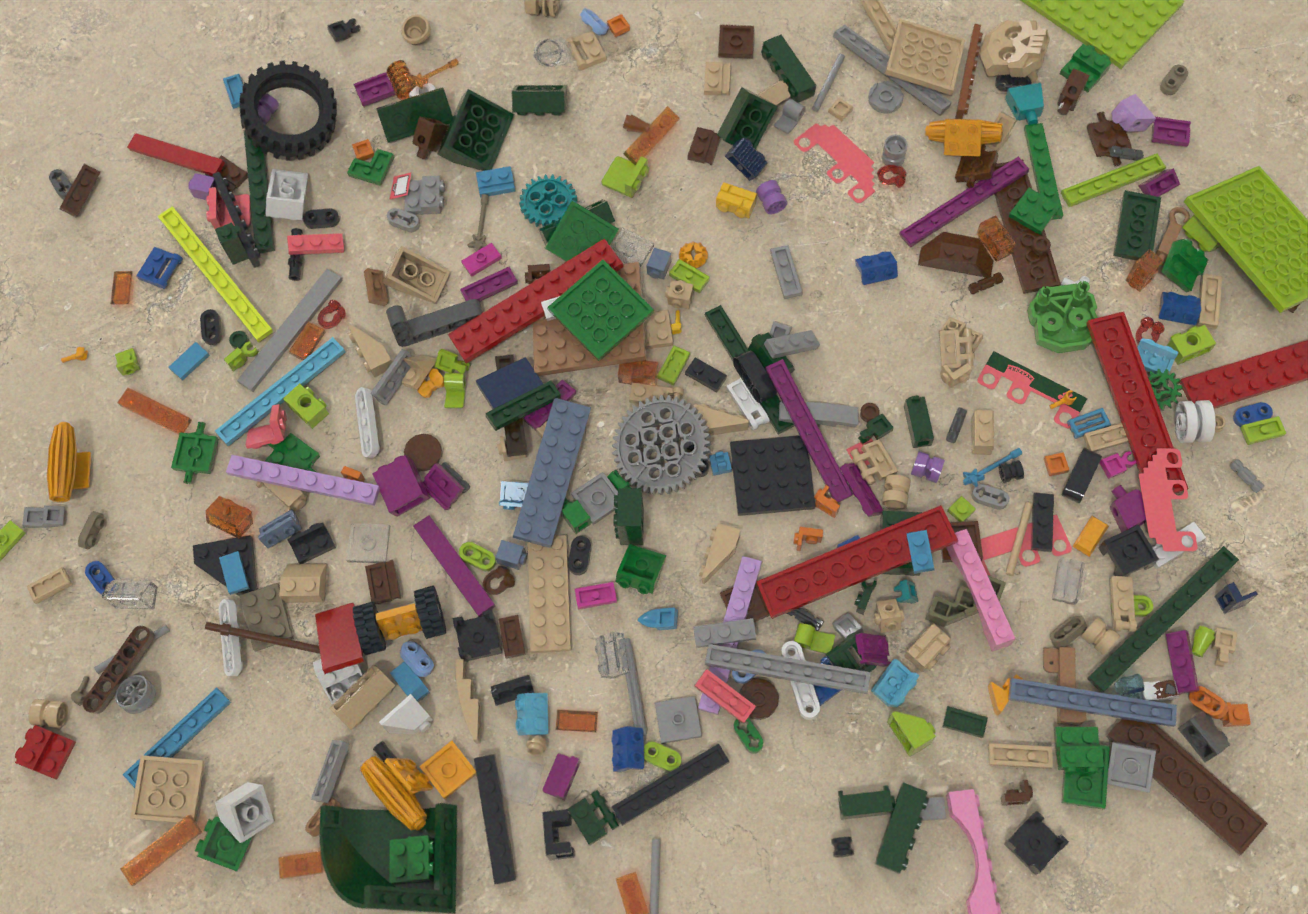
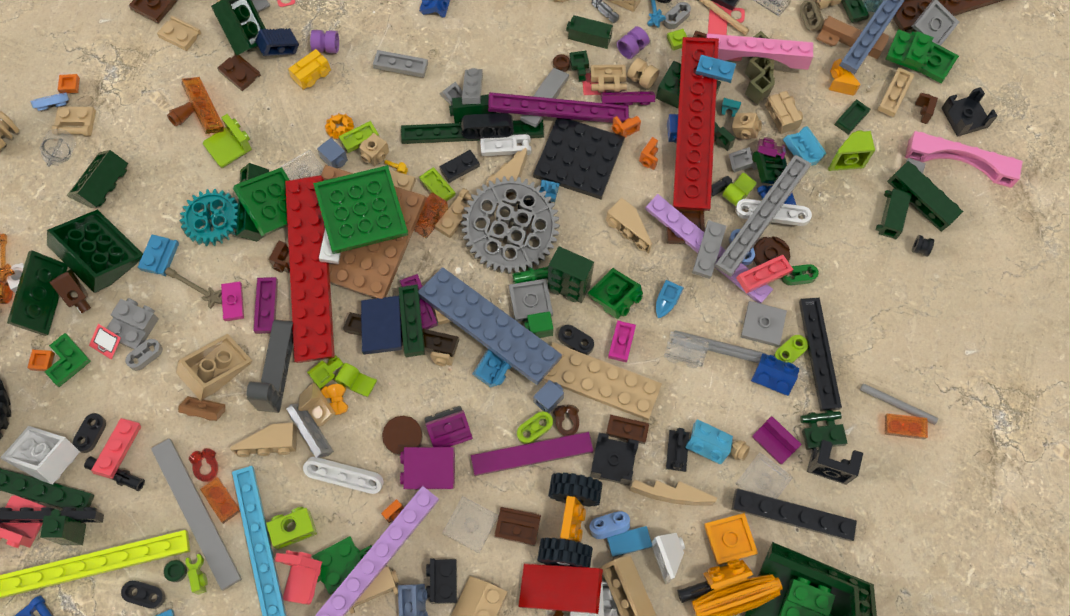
camera: 70 degrees left, 0 degrees up
clear orange tile [556,710,598,732] -> none

